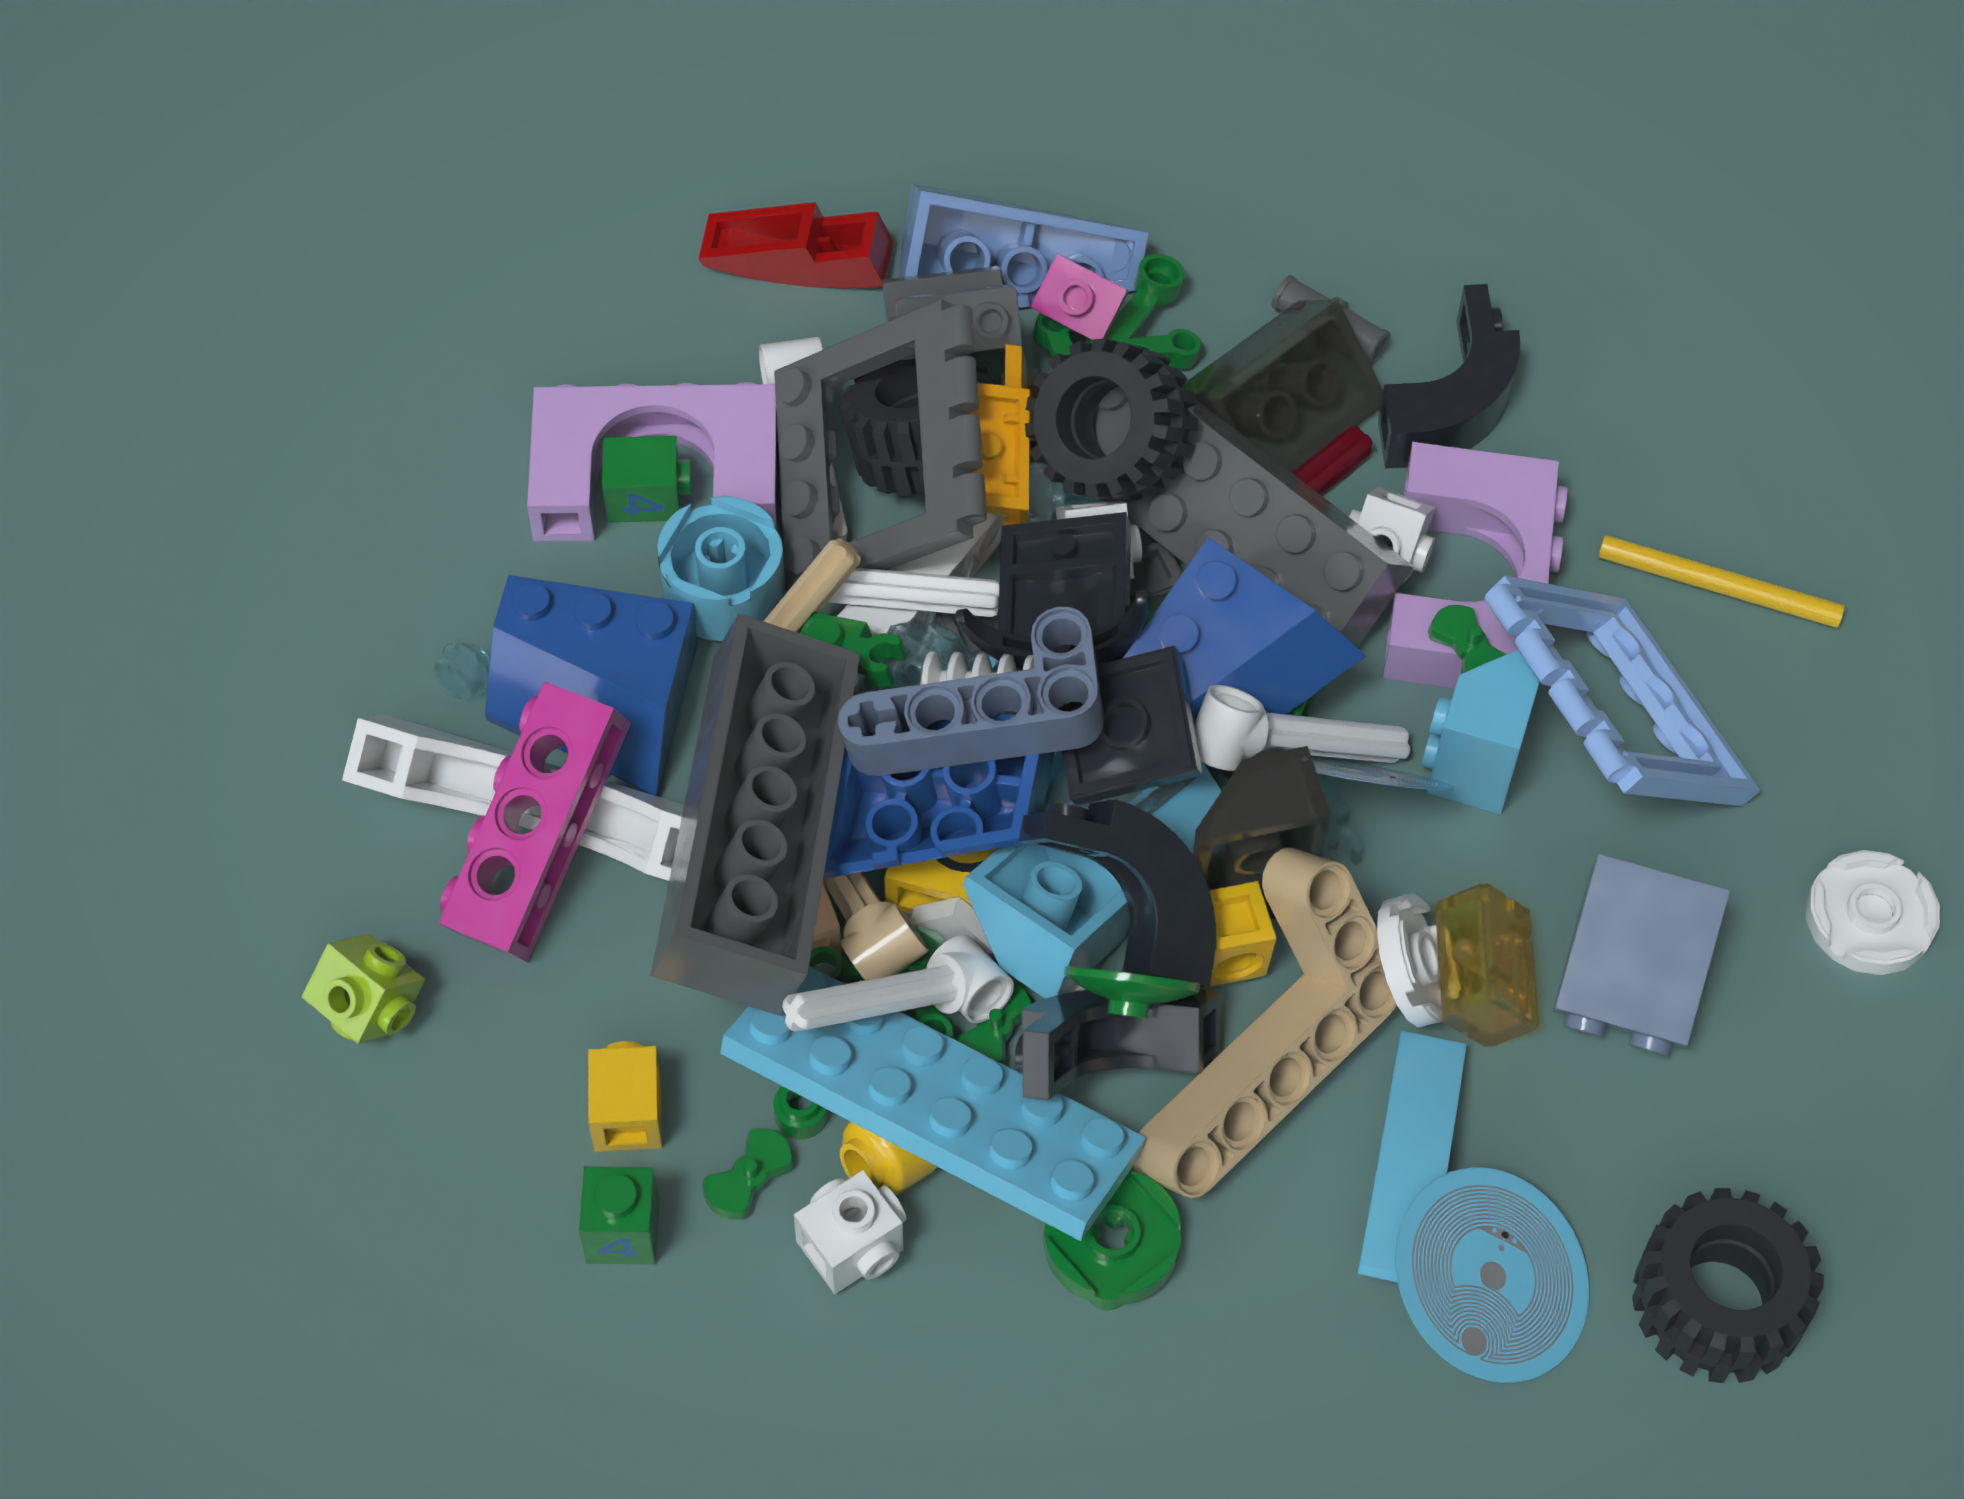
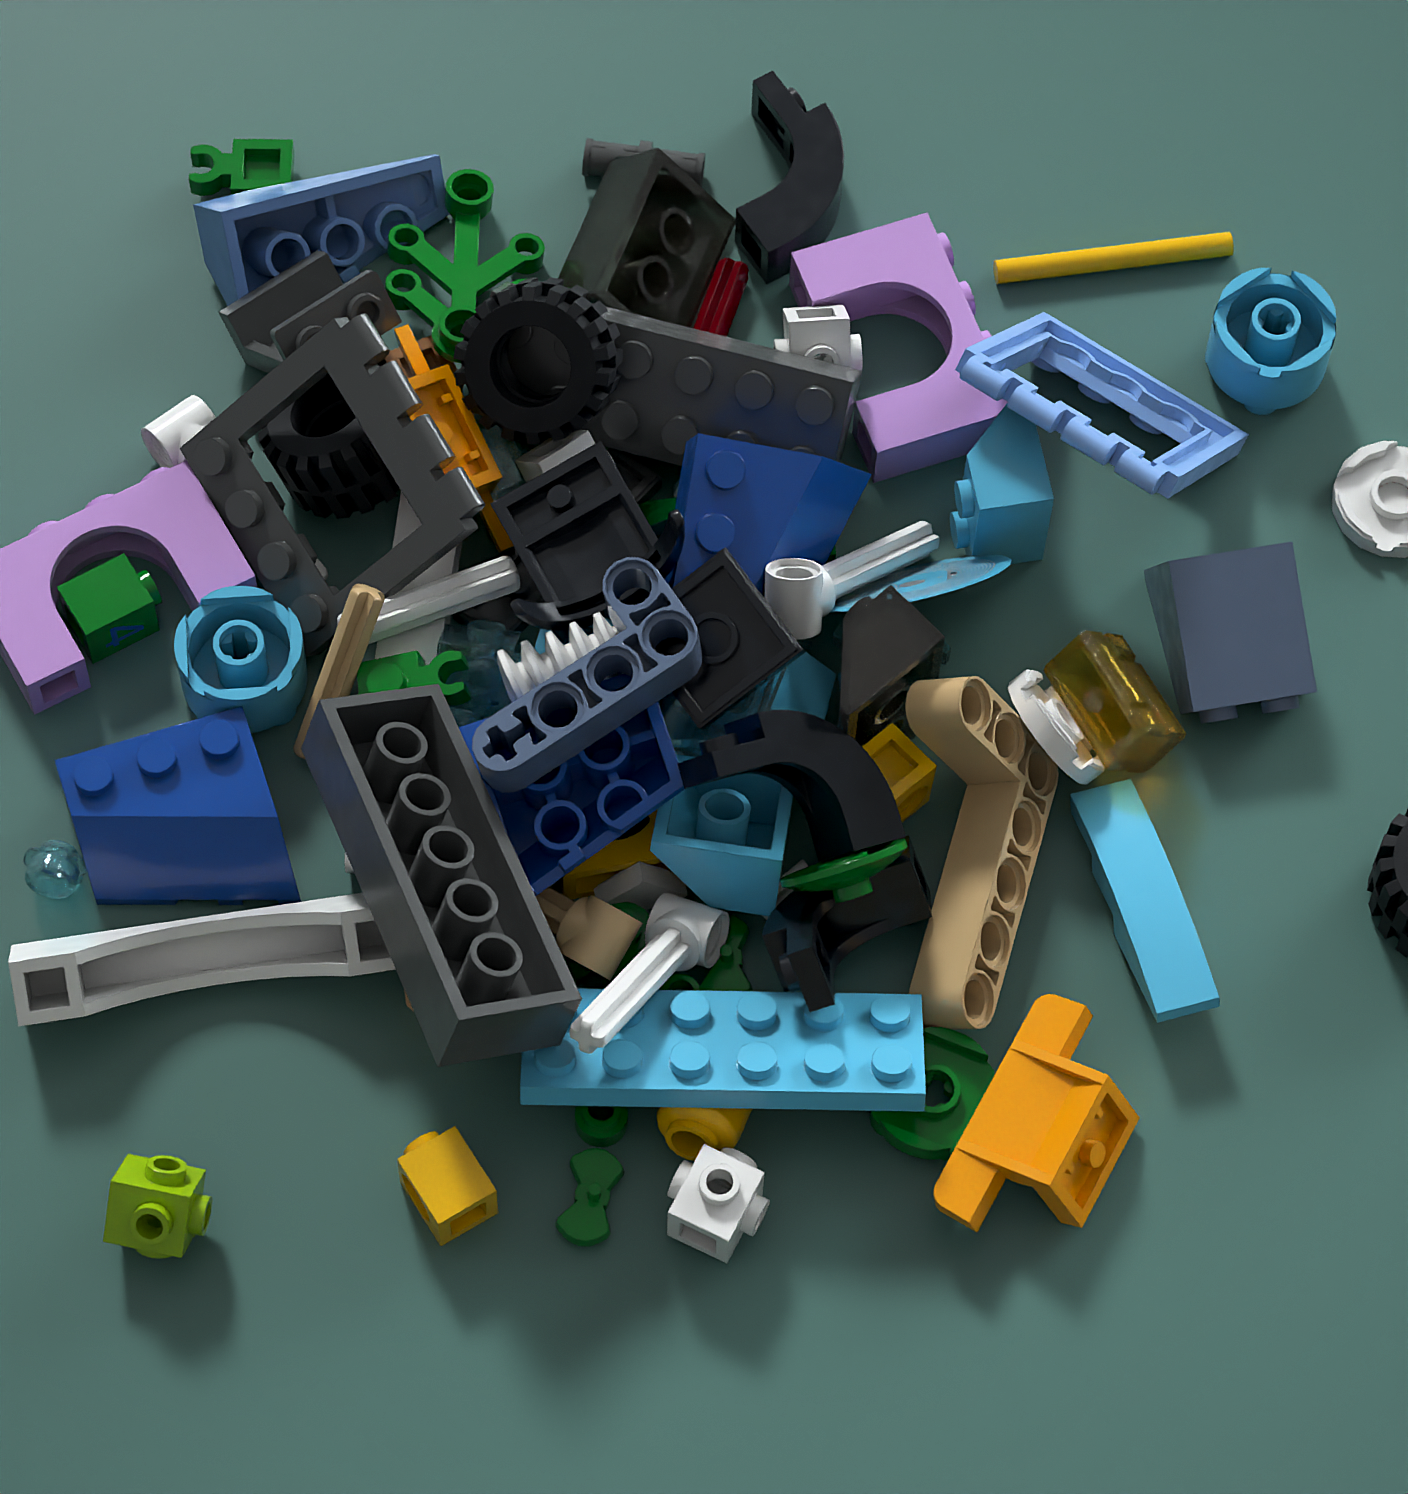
camera: 30 degrees left, 5 degrees up
dark pink brick [438,681,631,962] -> none
green brick [579,1166,659,1265] -> none
red slope [698,202,893,288] -> none
dark pink bracket [1030,254,1128,340] -> none
medium azure piece [1395,1167,1589,1383] -> none
green piece [1428,605,1506,674] -> none
none -> green plate [189,139,295,196]
none -> light orange plate [934,994,1140,1232]
none -> medium azure brick [1205,268,1337,415]

